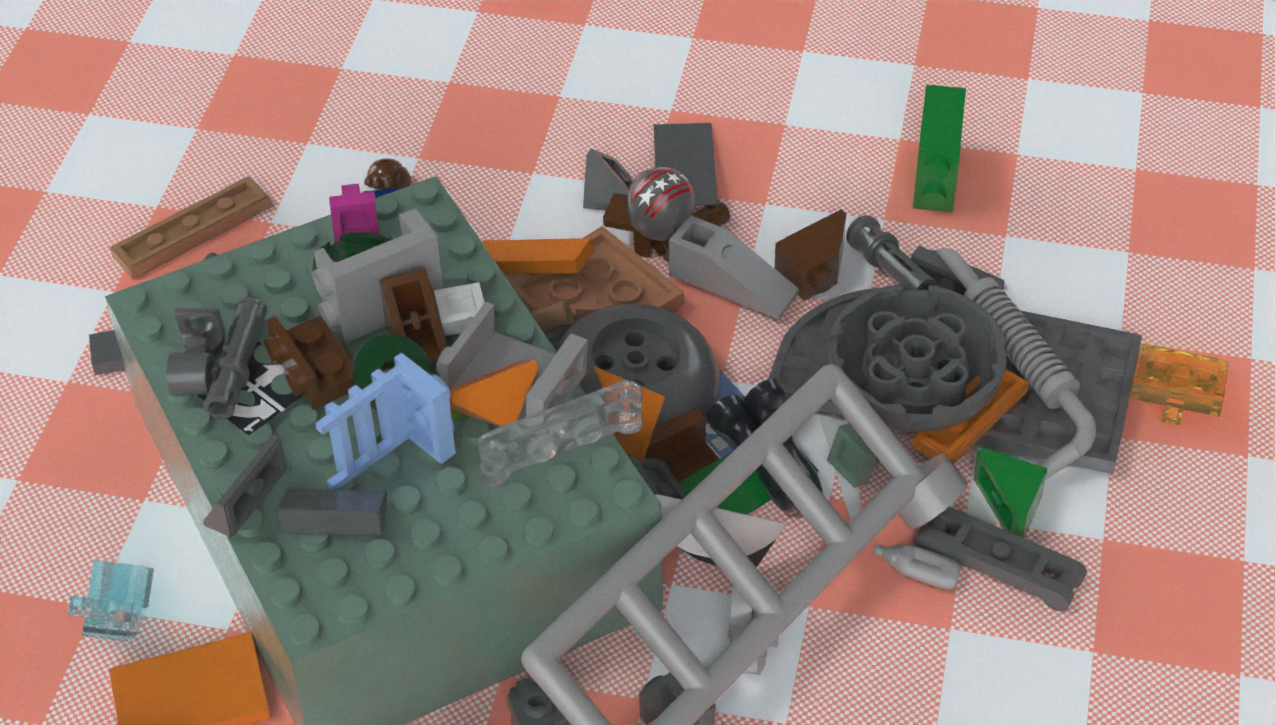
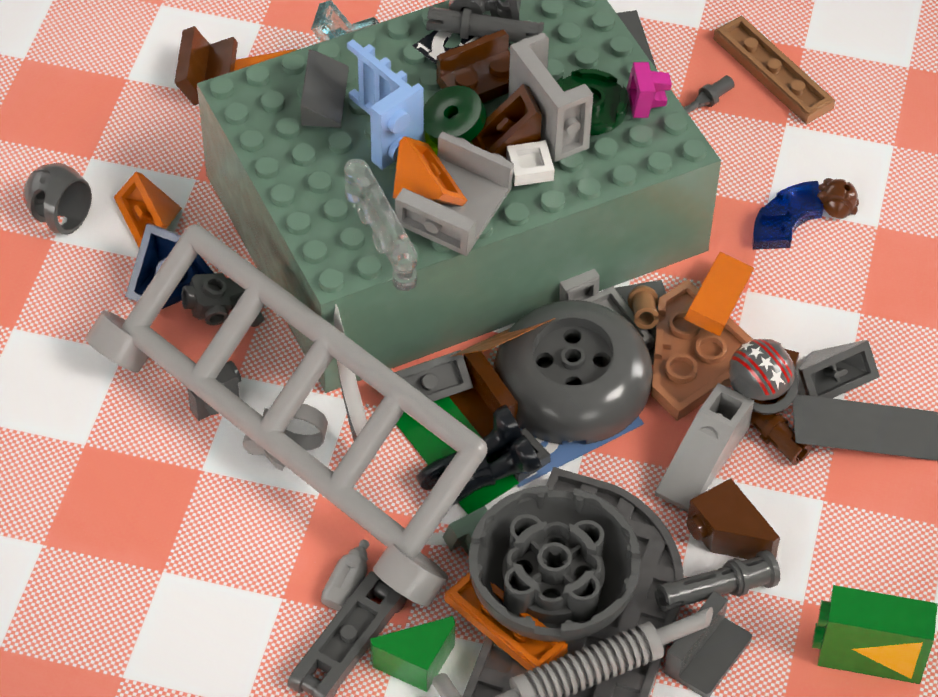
camera: 90 degrees right, 5 degrees up
dark grey slope [202,434,287,537] -> none

